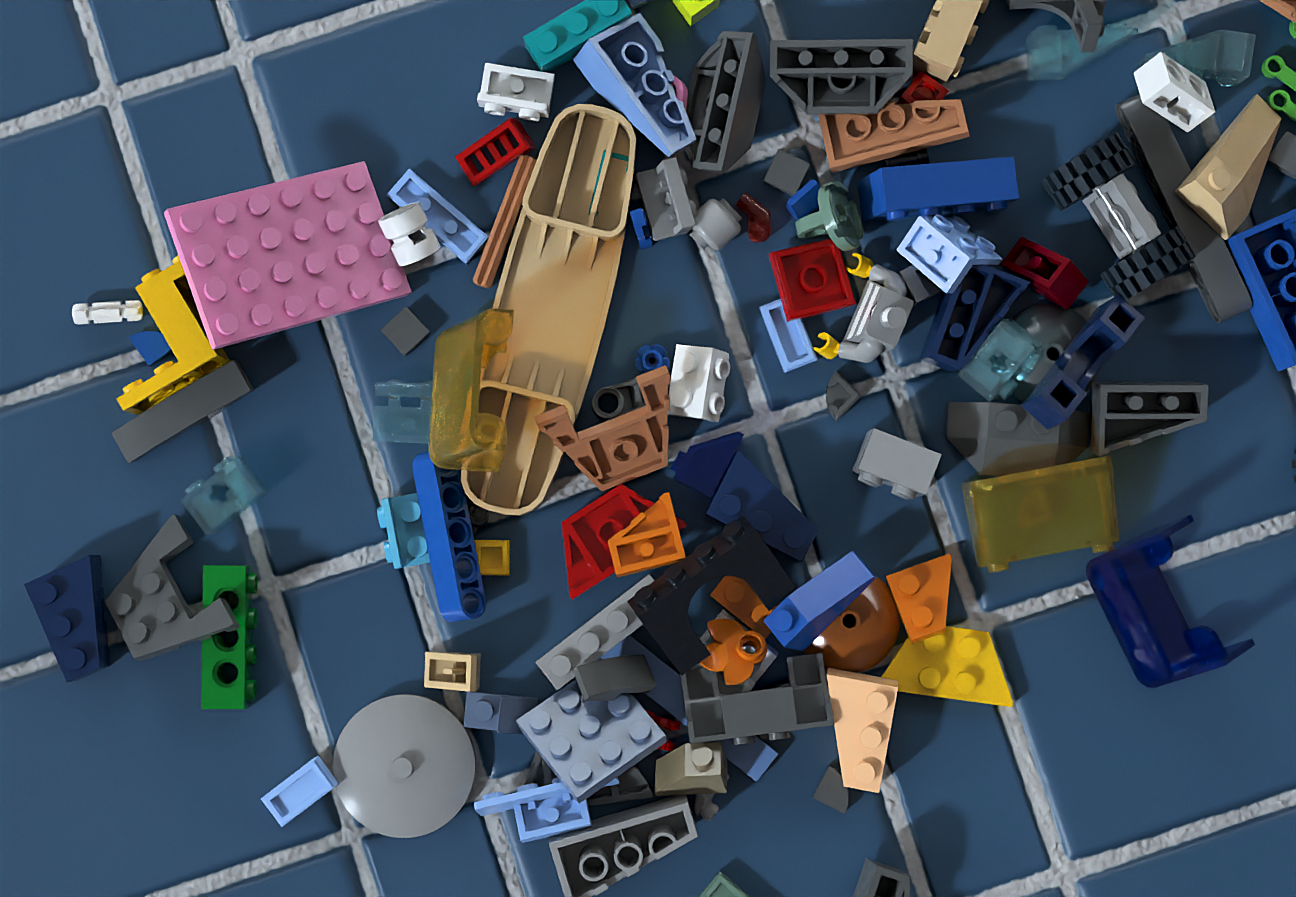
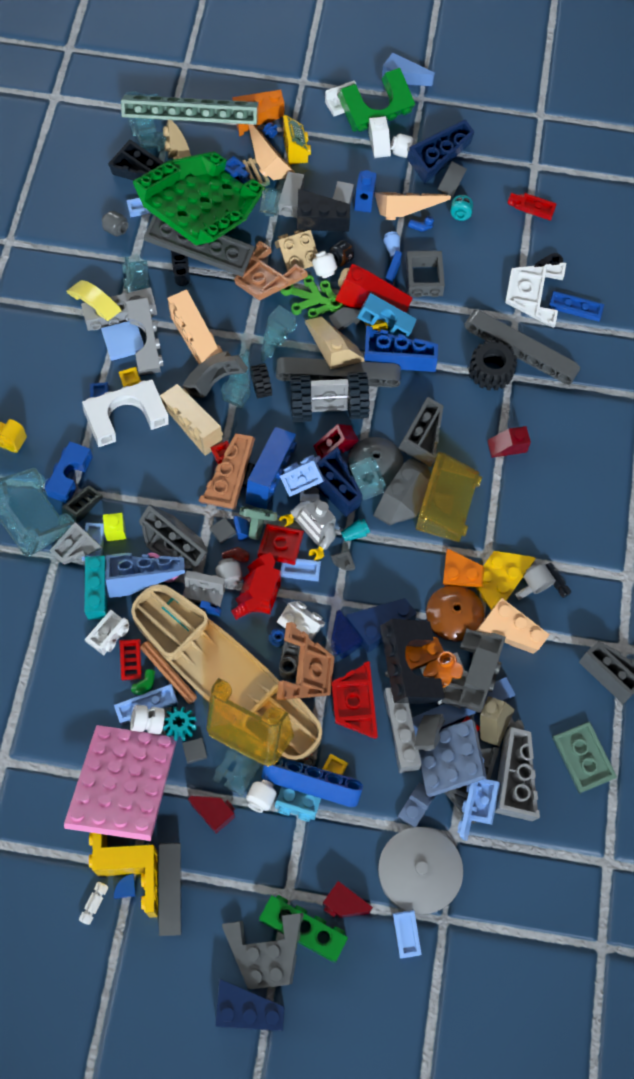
camera: 65 degrees left, 20 degrees down
clear light blue brick [180,456,269,535] -> none
tan slope [424,652,481,692] -> none
orange wing [608,492,686,578] -> none
blue slope [764,551,877,651] -> none
dark grey wedge [770,39,914,115] -> none
dark grey tile [812,765,849,814] -> none
light grey brick [852,428,942,500] -> none
dark blue arch [1022,294,1145,430] -> none
clear blue windscreen [1086,515,1255,688] -> none
white brick [1134,52,1215,132] -> none
none -> green arm [131,669,155,695]
none -> teal gear [163,706,197,741]
none -> dark red slope [188,796,235,834]
none -> red slope [231,552,282,620]
none -> white head [246,780,277,813]
none -> black tyre [250,363,272,399]
none -> dark red slope [322,881,373,918]
none -> teal cone [341,519,370,542]
none -> dark red slope [487,426,531,458]
none -> light grey piece [515,564,556,601]
none -> black axle [546,563,571,598]

